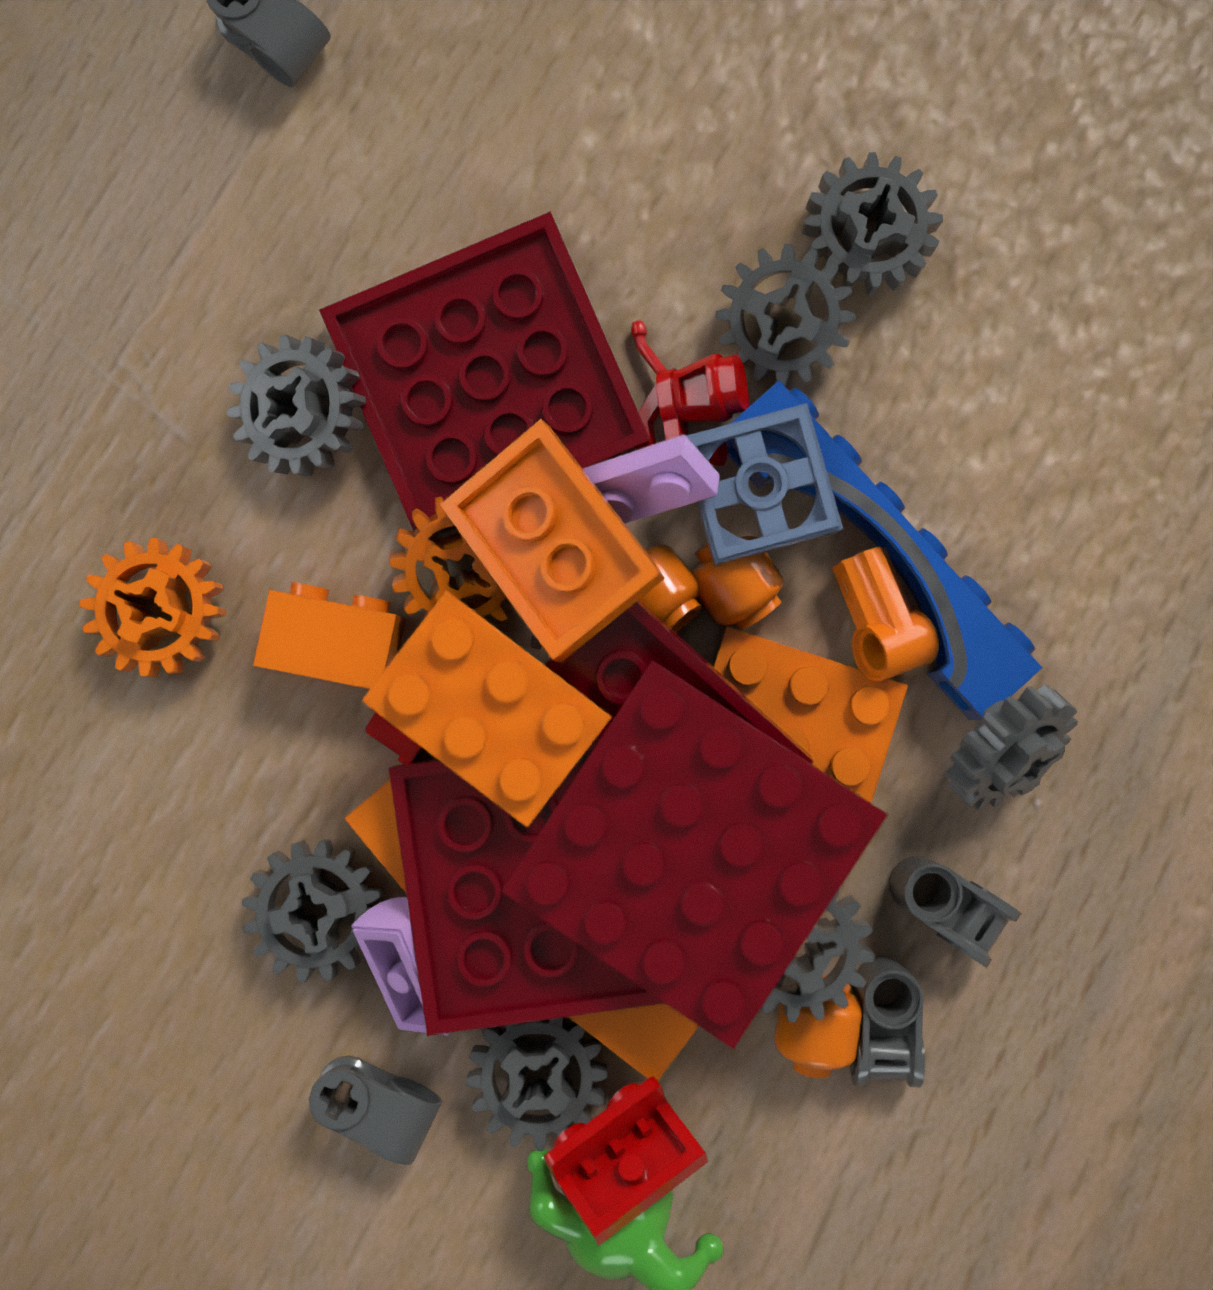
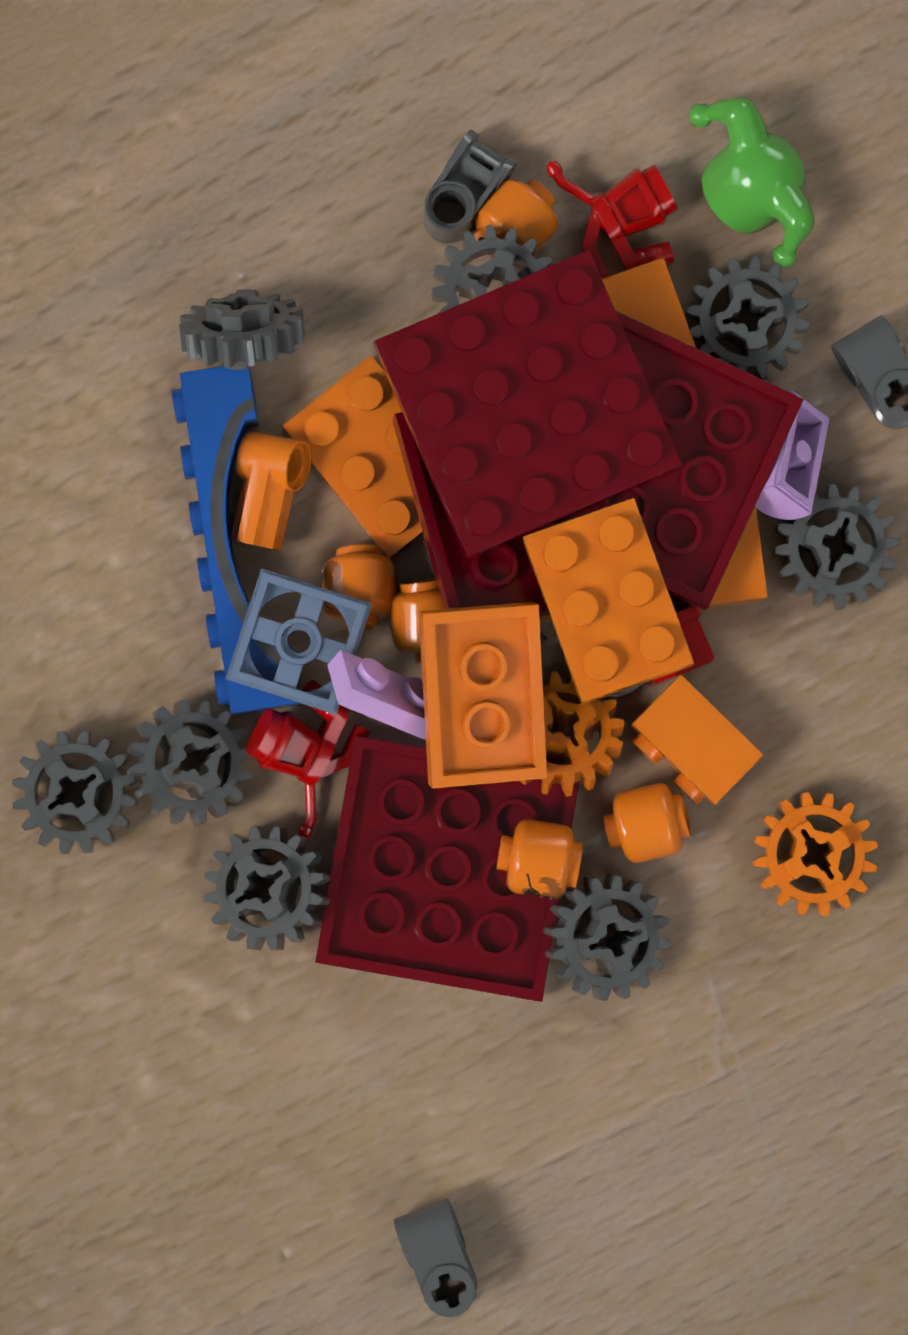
camera: 150 degrees left, 0 degrees up
red bracket [544,1076,708,1246] -> none
dark grey piece [889,856,1021,968] -> none
none -> dark grey gear [204,826,331,951]
none -> orange head [496,819,583,899]
none -> red piece [546,160,678,278]
none -> orange head [604,783,692,863]

